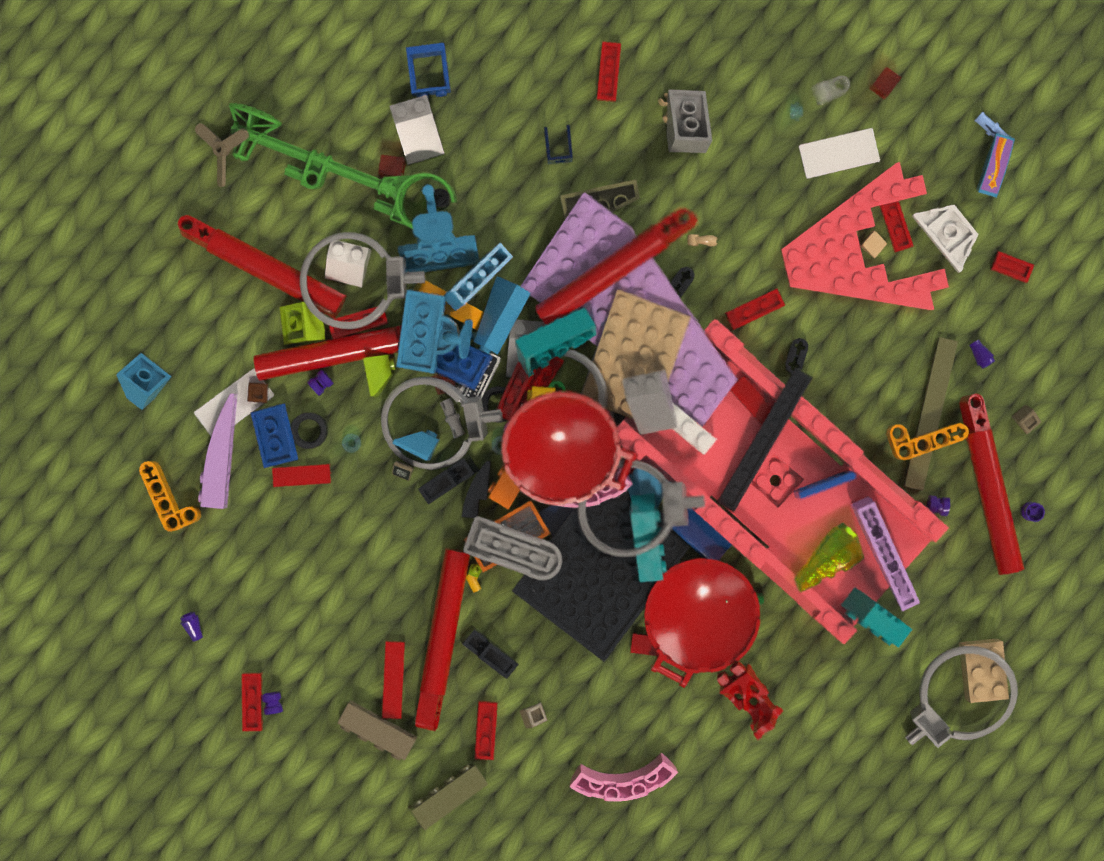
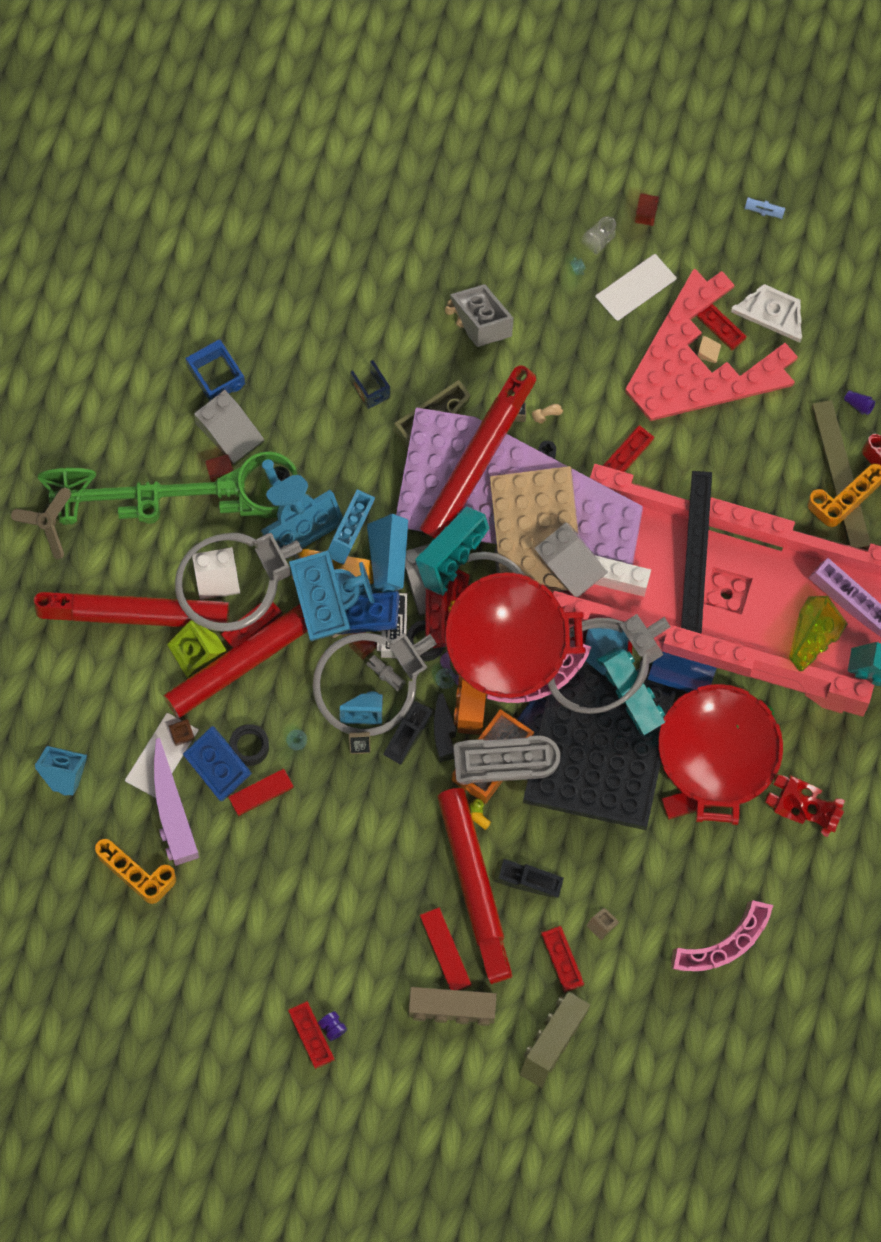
camera: 25 degrees left, 20 degrees down
dark purple cone [180,611,203,642] -> none
dark purple wheel [307,369,334,396] -> none
lime slope [363,355,396,397] -> none
red plate [597,42,621,102] -> none
red tile [730,376,772,426] -> none
black beam [784,338,808,374] -> none
blue tile [793,470,856,499] -> none
slope [976,133,1015,198] -> none
red tile [990,251,1034,283] -> none

